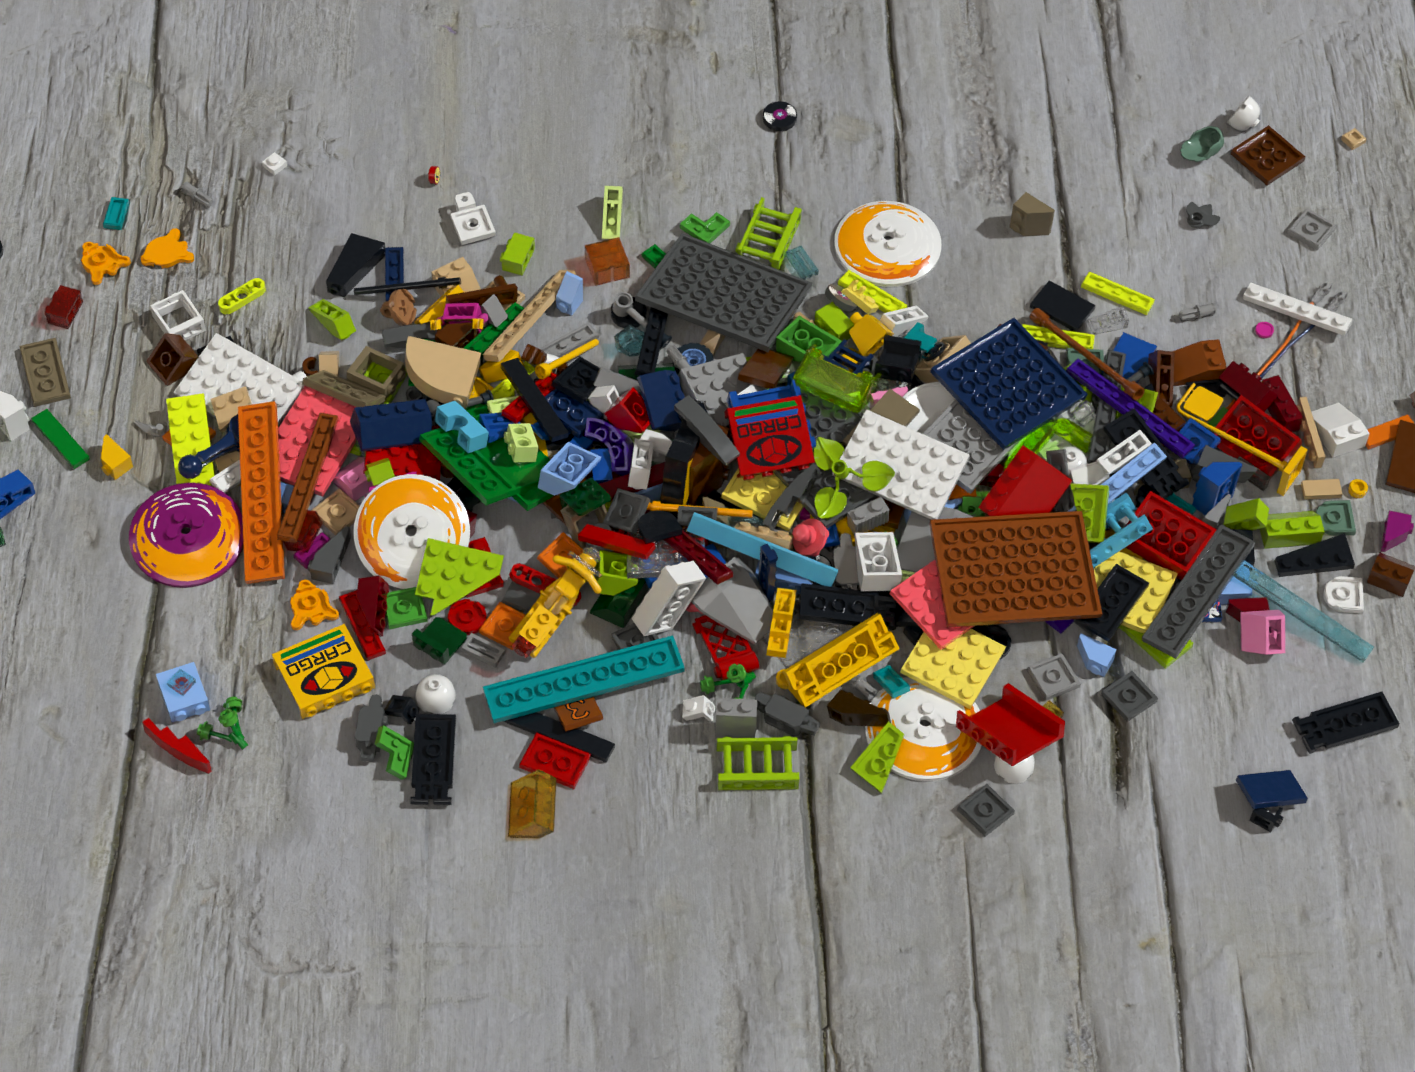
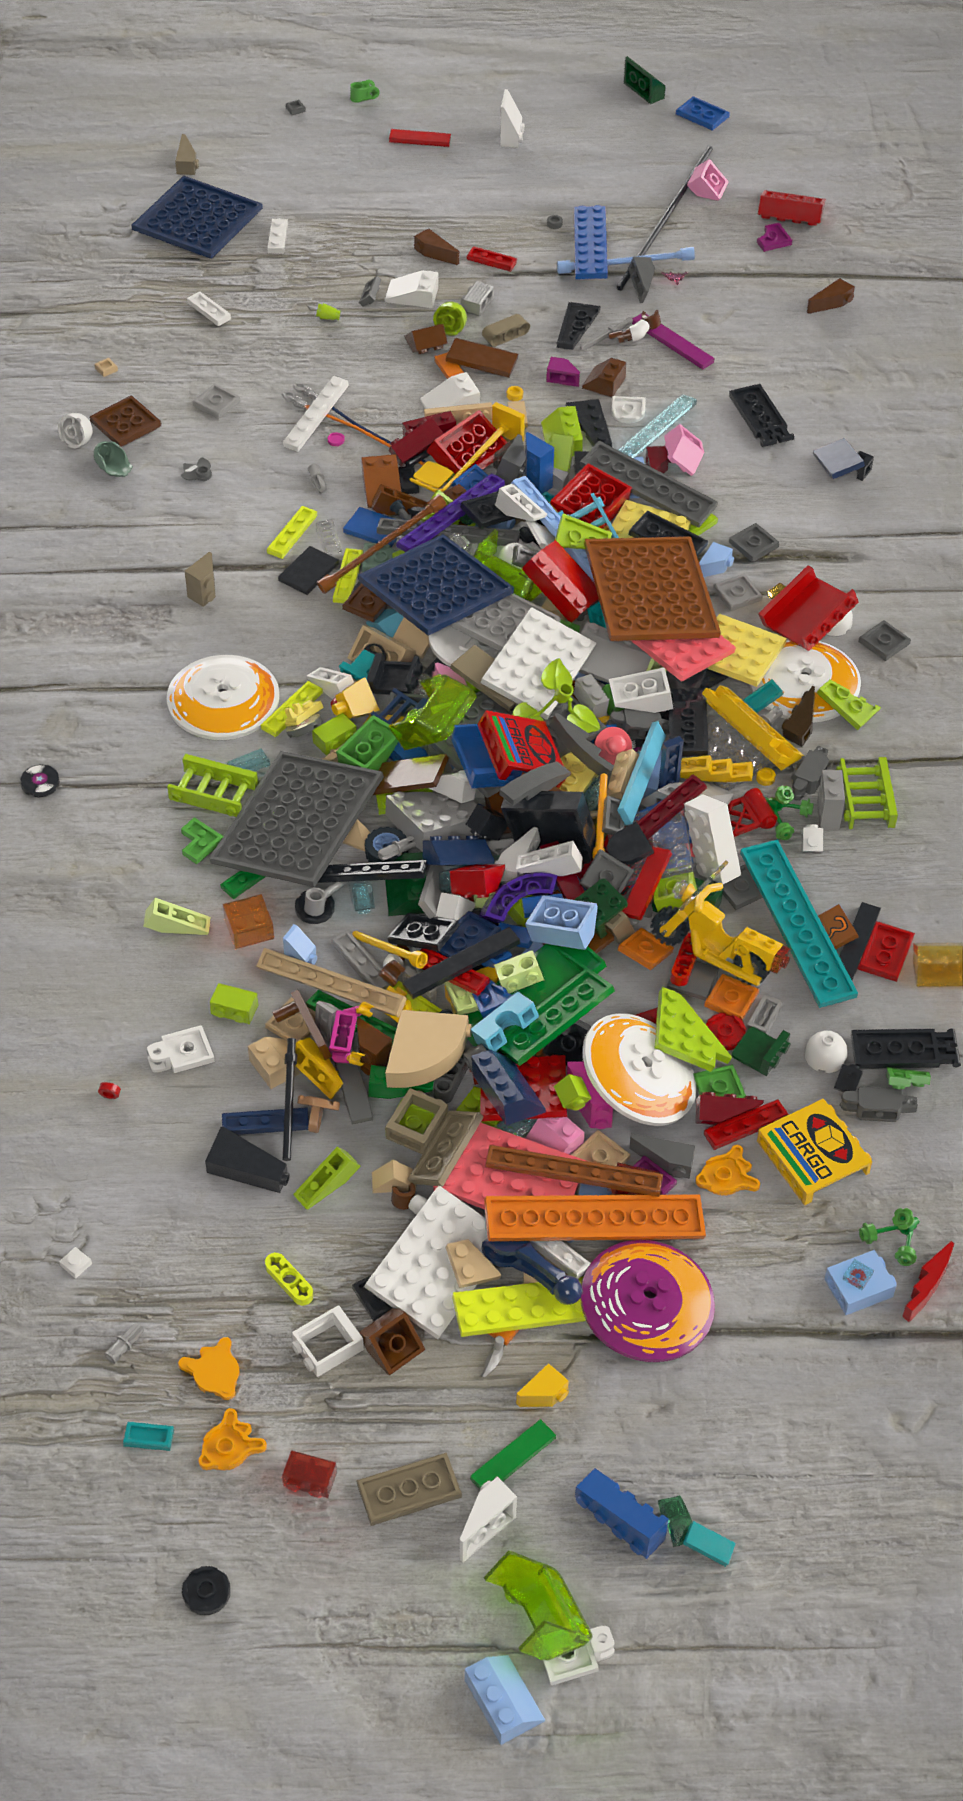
camera: 90 degrees left, 5 degrees down
sand green tile [1315,500,1356,536] -> none

